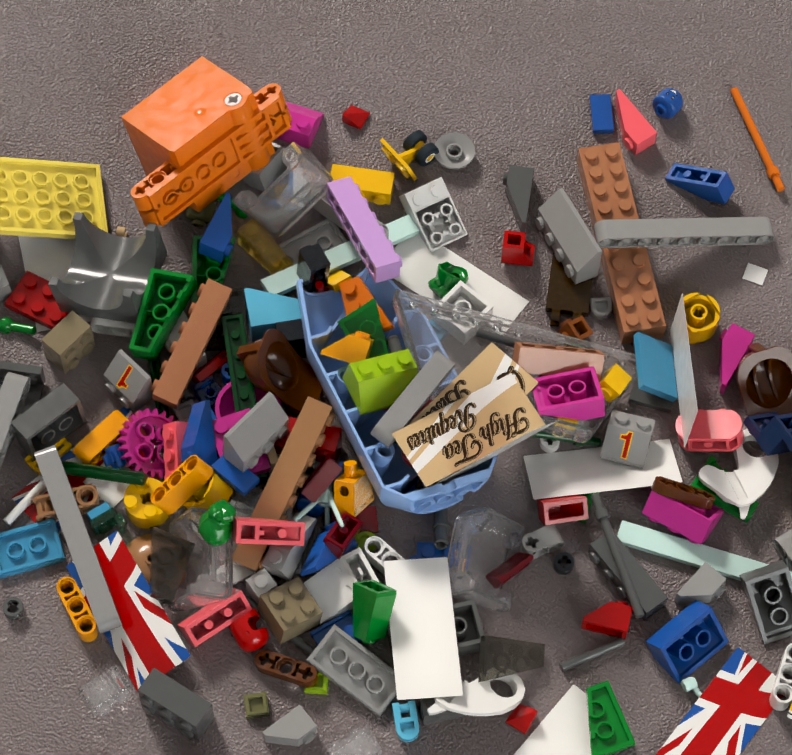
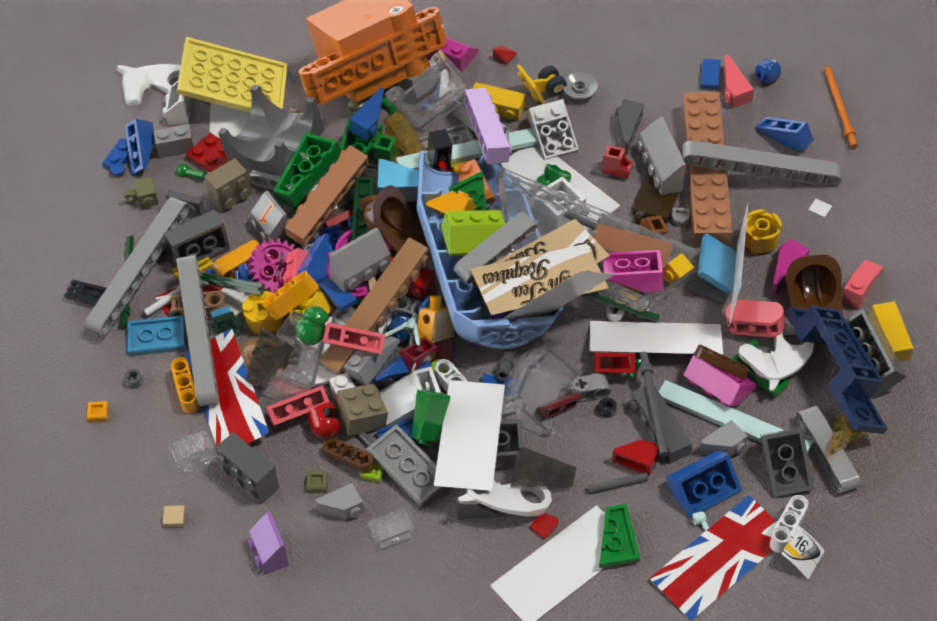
camera: 15 degrees right, 10 degrees down
dark red slope [300,454,342,503] -> none
medium azure plate [392,700,419,742] -> none
light grey slope [600,409,656,469] -> none
none -> green brick [373,134,397,162]

